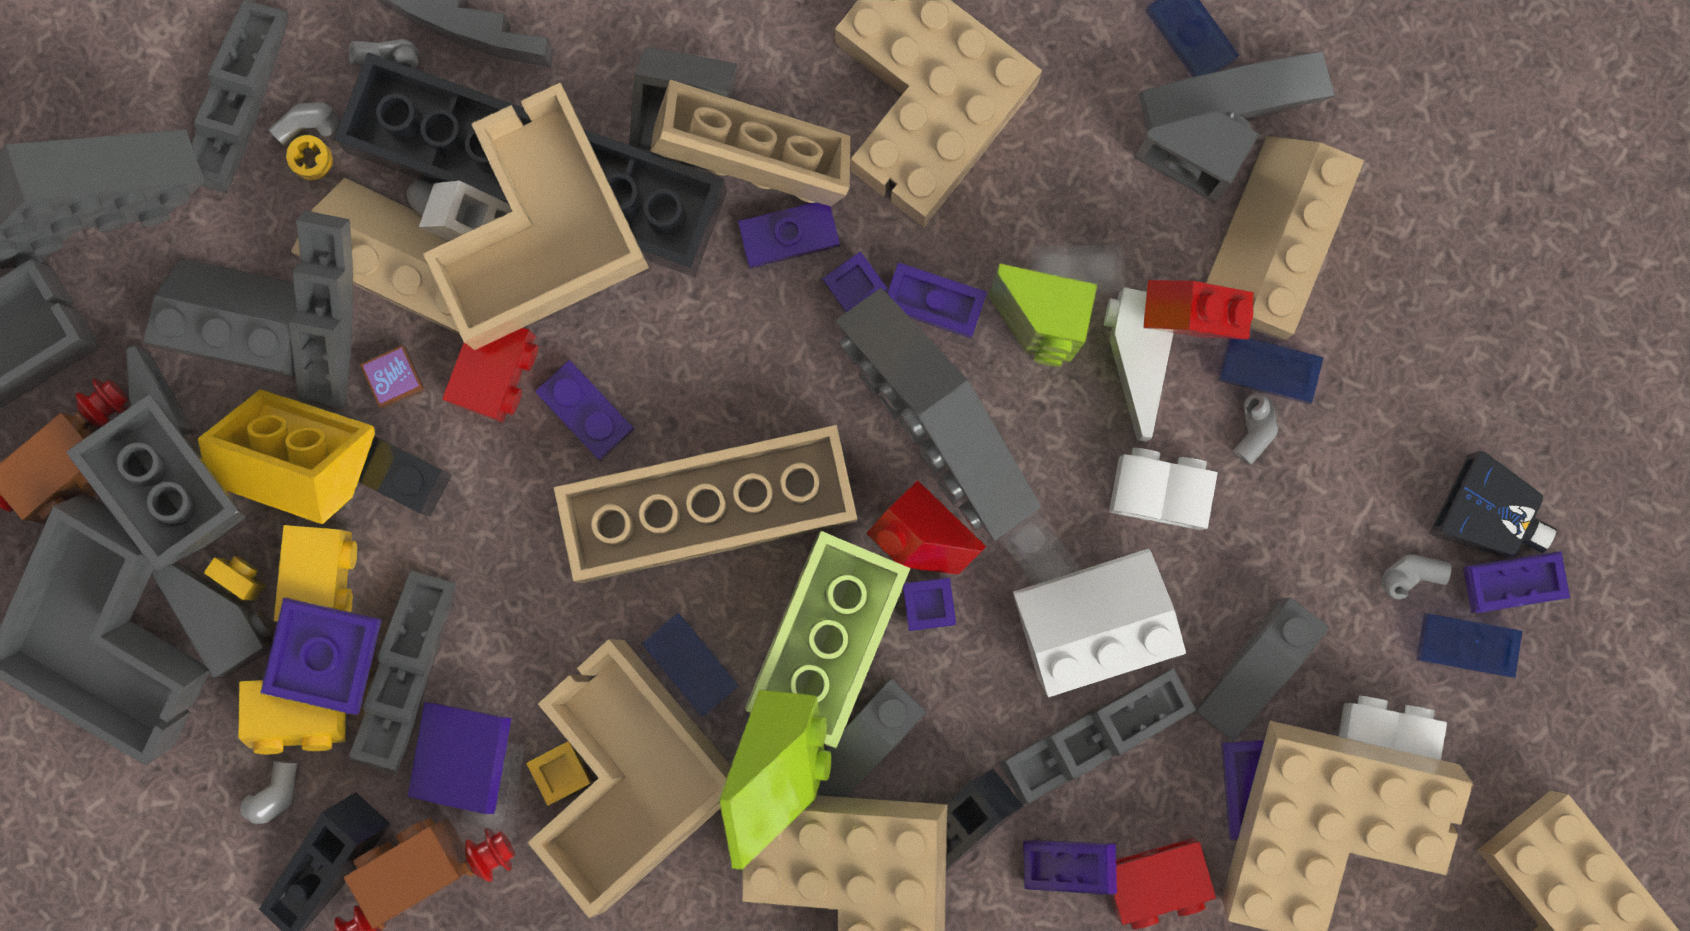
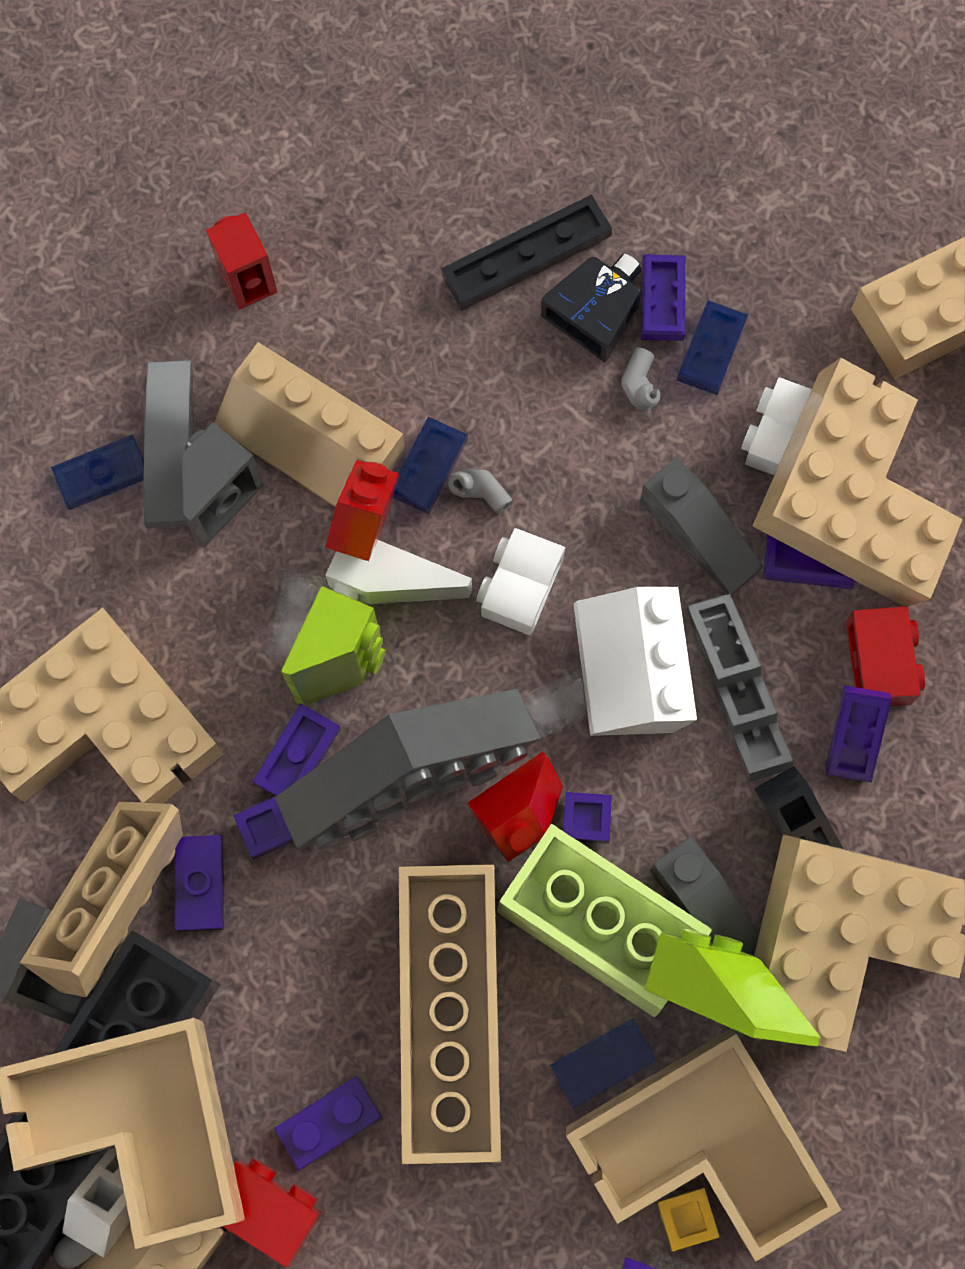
camera: 80 degrees left, 10 degrees down
none -> red brick [206,212,278,310]
none -> black plate [441,194,612,310]

